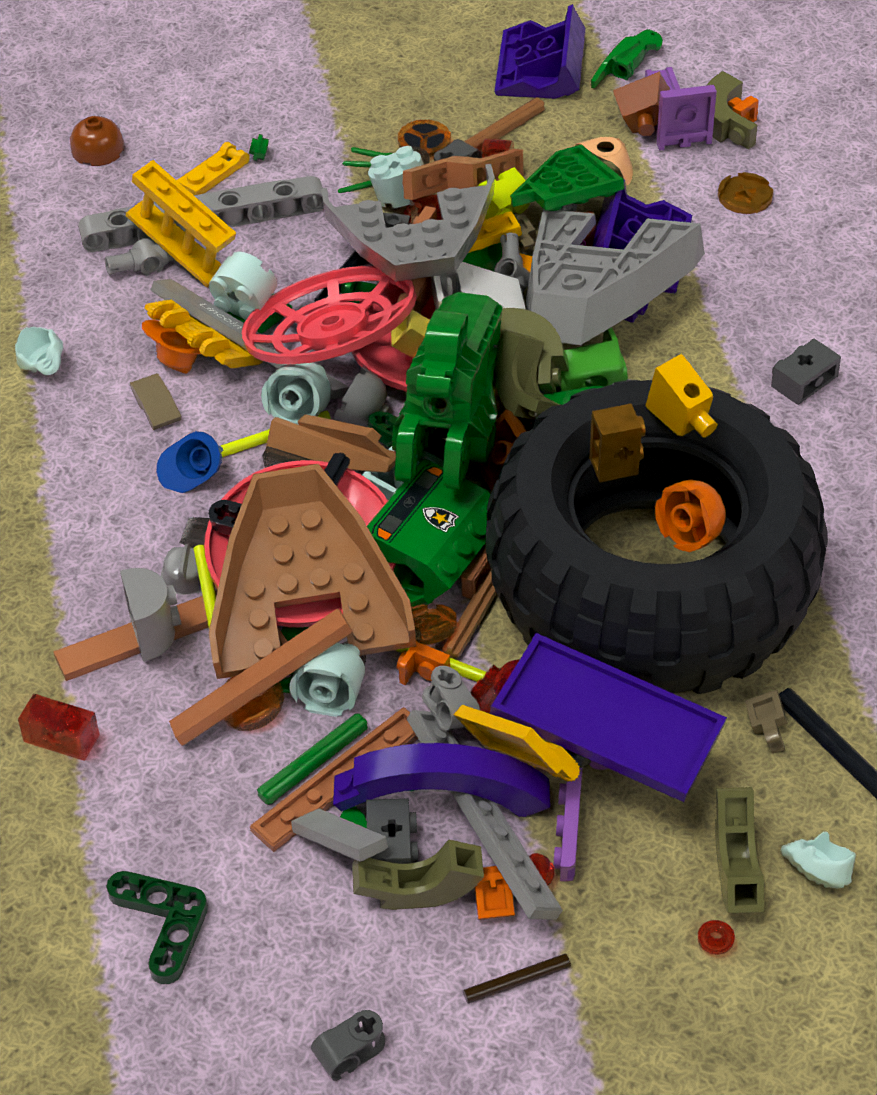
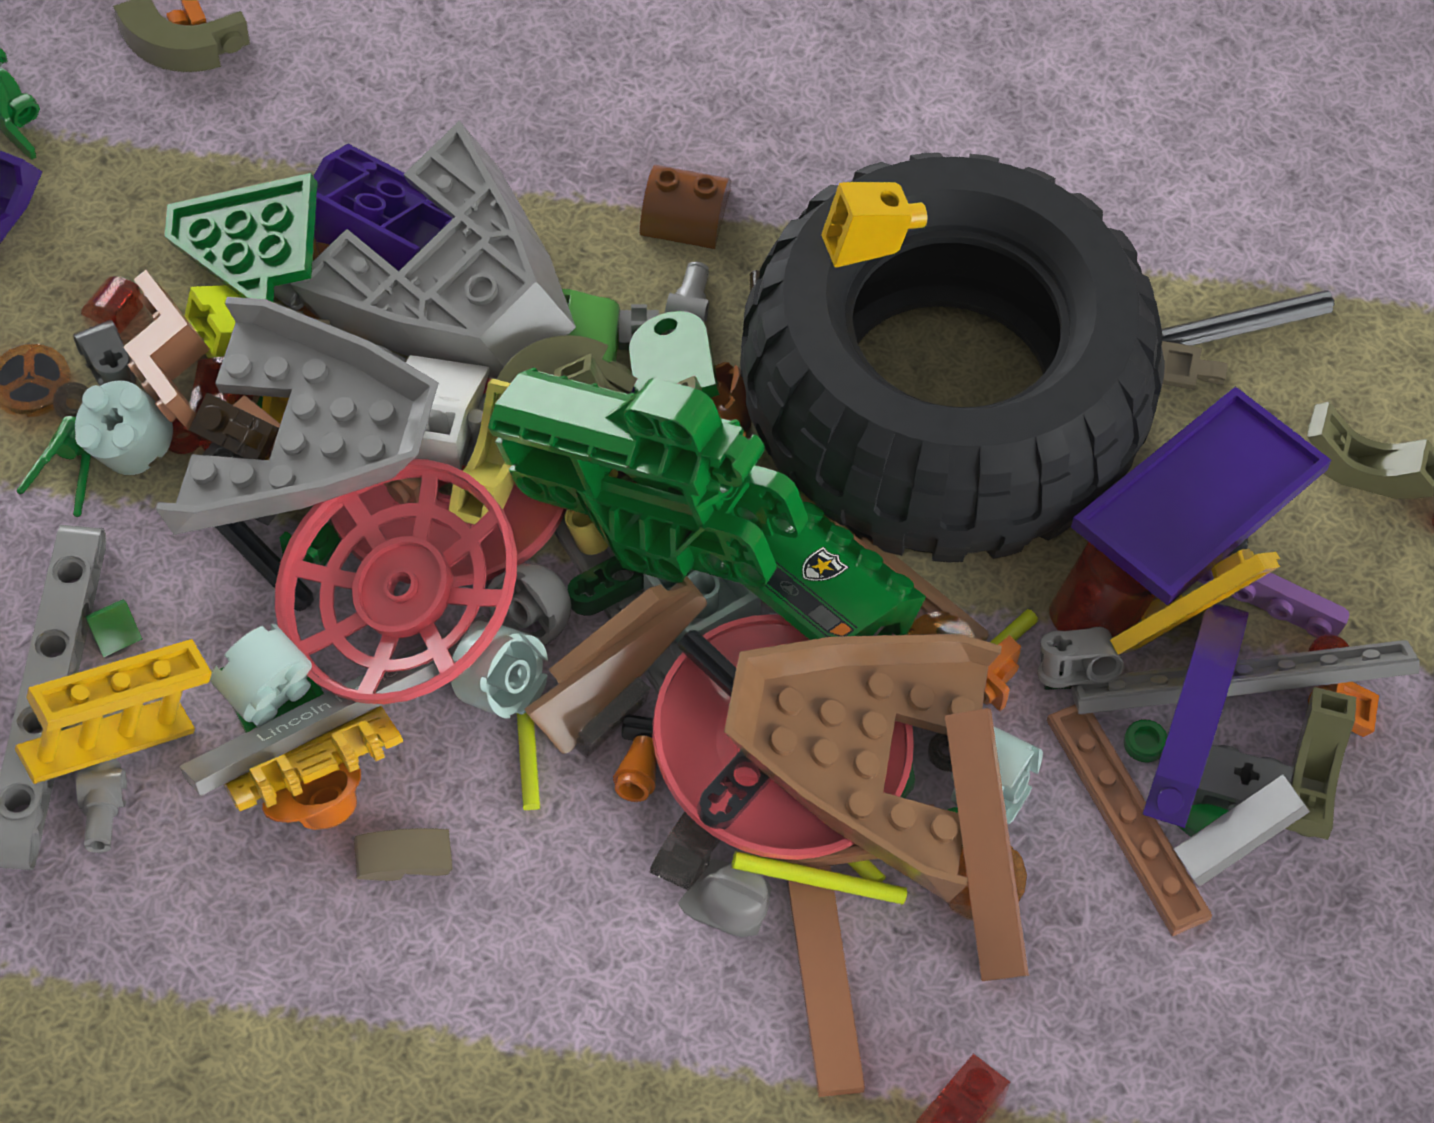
camera: 75 degrees left, 10 degrees up
light aqua hair [15,327,64,375] -> none
dark green beam [106,871,208,985] -> none
light grey brick [120,568,181,662] -> none
blue piece [156,431,224,493] -> none
green axle [257,713,368,805] -> none
medium nougat axle [464,97,545,150] -> none
light nougat piece [575,137,633,185] -> none
pearl gold brick [590,403,646,482] -> none
dark orange torso [613,71,670,136] -> none
medium lavender bracket [645,67,717,150] -> none
orange cylinder [655,480,726,552] -> none
pearl gold tile [717,172,774,214] -> none
dark grey brick [771,338,841,405] -> none
light aqua hair [780,832,856,889] -> none
none -> green tile [84,599,143,657]
none -> dark brown hinge [189,393,279,460]
none -> dark orange brick [639,164,731,249]

